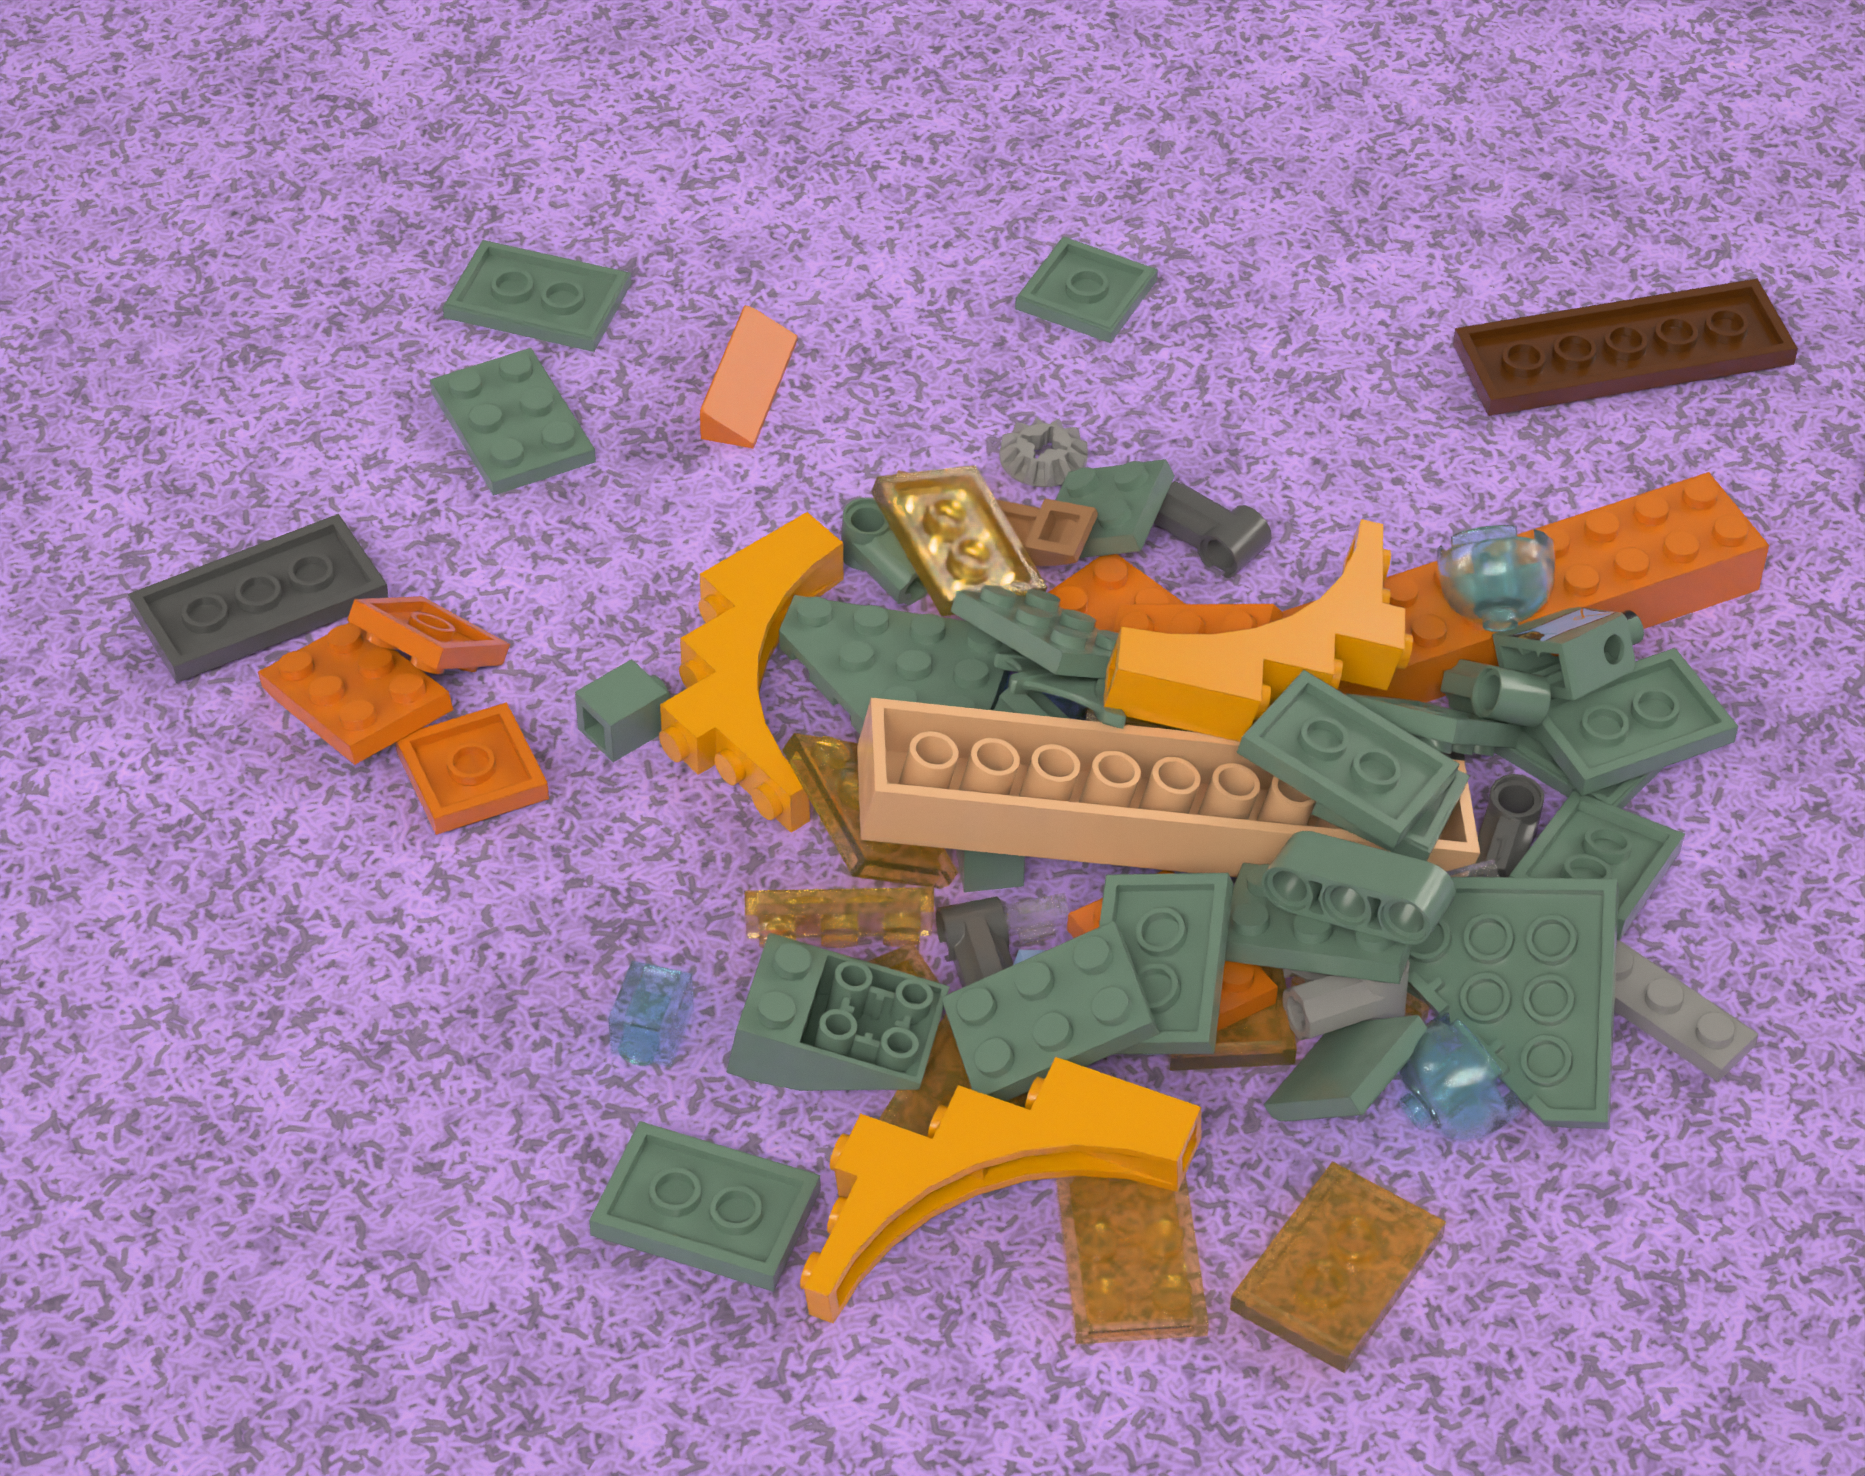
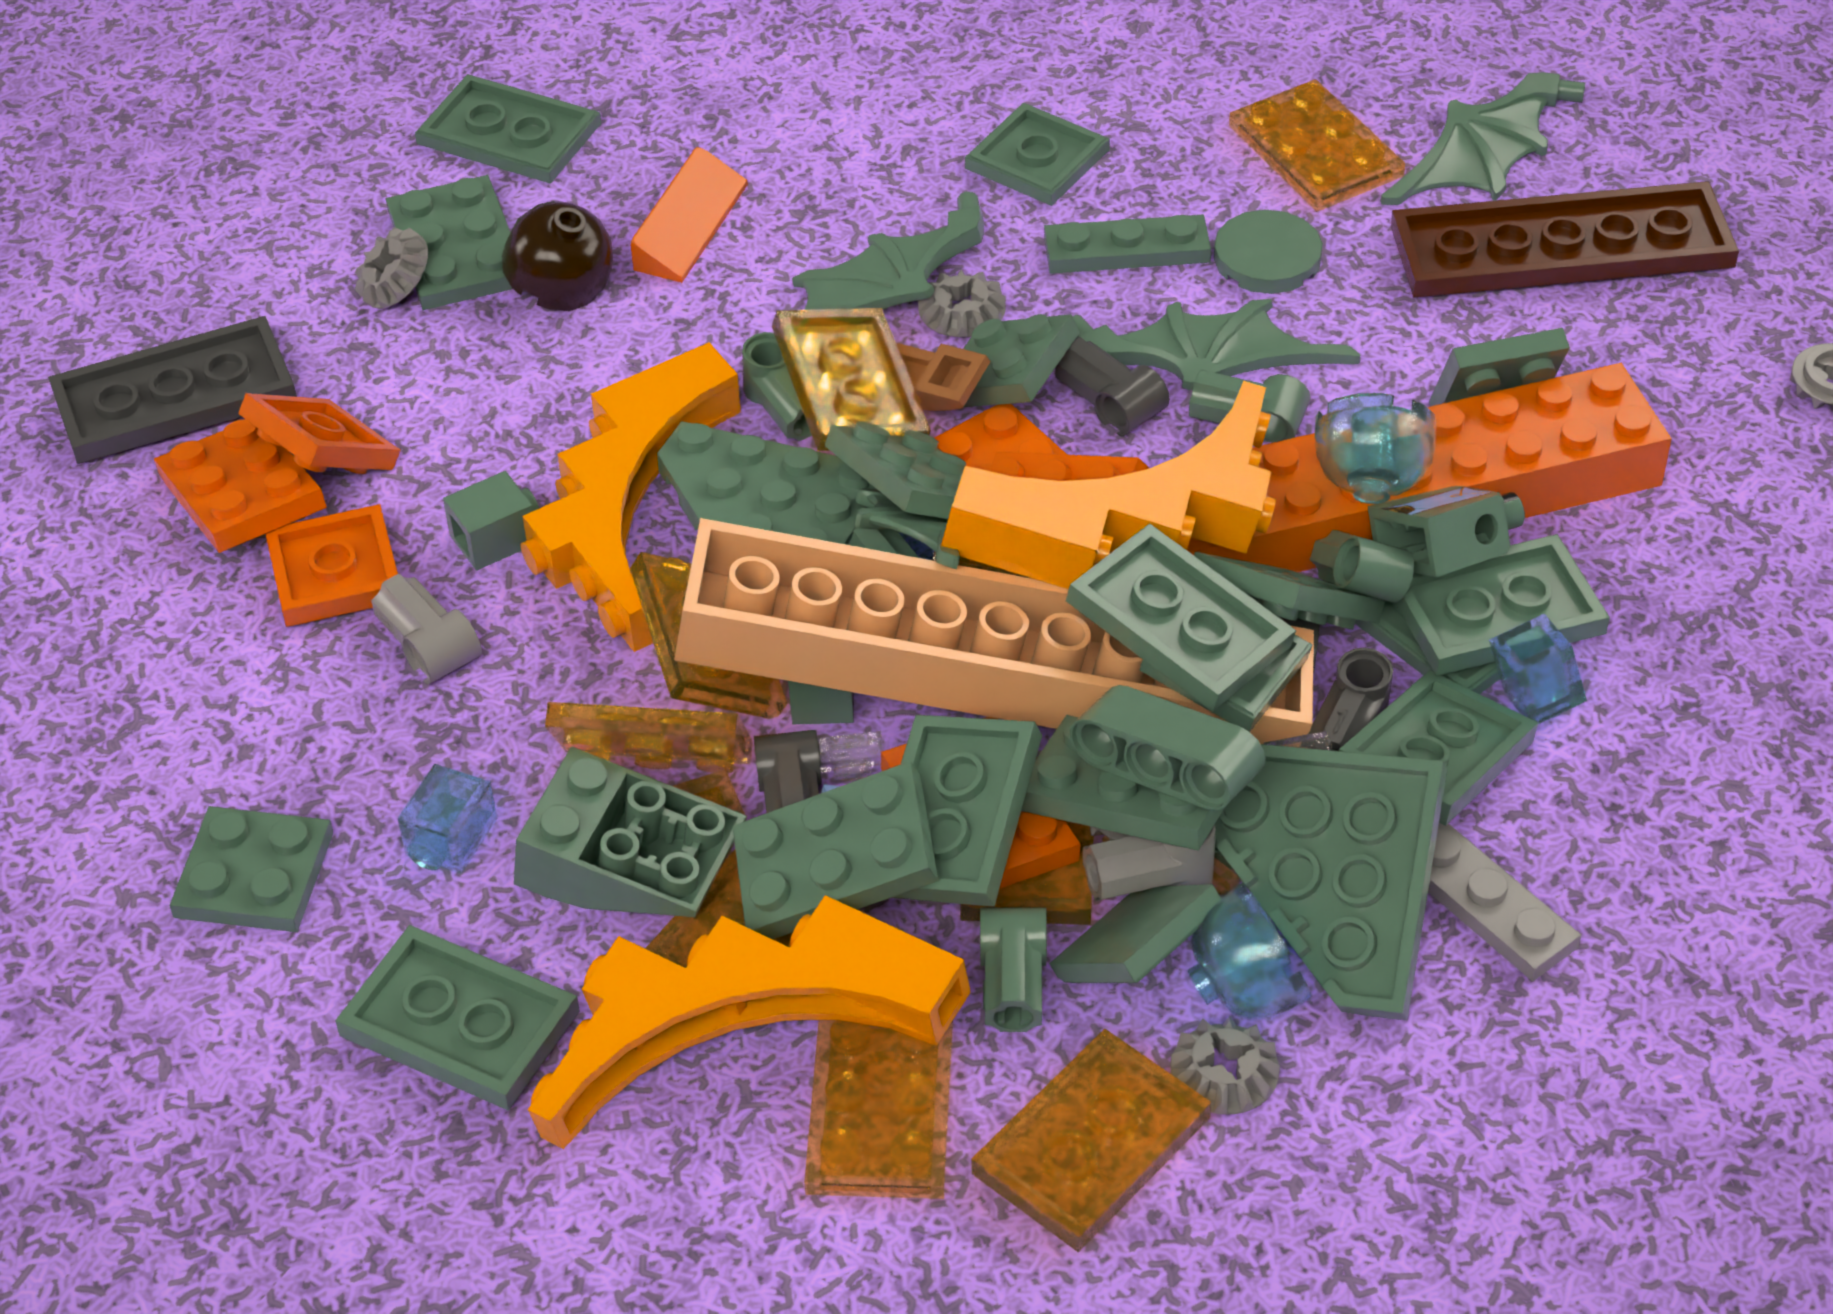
camera: 10 degrees right, 0 degrees up
none -> sand green plate [169,806,333,932]
none -> light grey gear [354,227,428,309]
none -> light grey piece [371,574,482,685]
none -> dark brown cylinder [502,201,613,311]
none -> sand green animal [782,192,984,342]
none -> sand green piece [980,907,1047,1032]
none -> sand green plate [1044,214,1211,274]
none -> sand green animal [1072,299,1360,390]
none -> light grey gear [1171,1016,1280,1115]
none -> sand green piece [1189,370,1311,443]
none -> sand green tile [1214,209,1323,294]
none -> clear yellow plate [1229,79,1405,212]
none -> sand green animal [1380,72,1585,205]
none -> sand green plate [1429,328,1570,406]
none -> clear light blue brick [1489,614,1587,724]

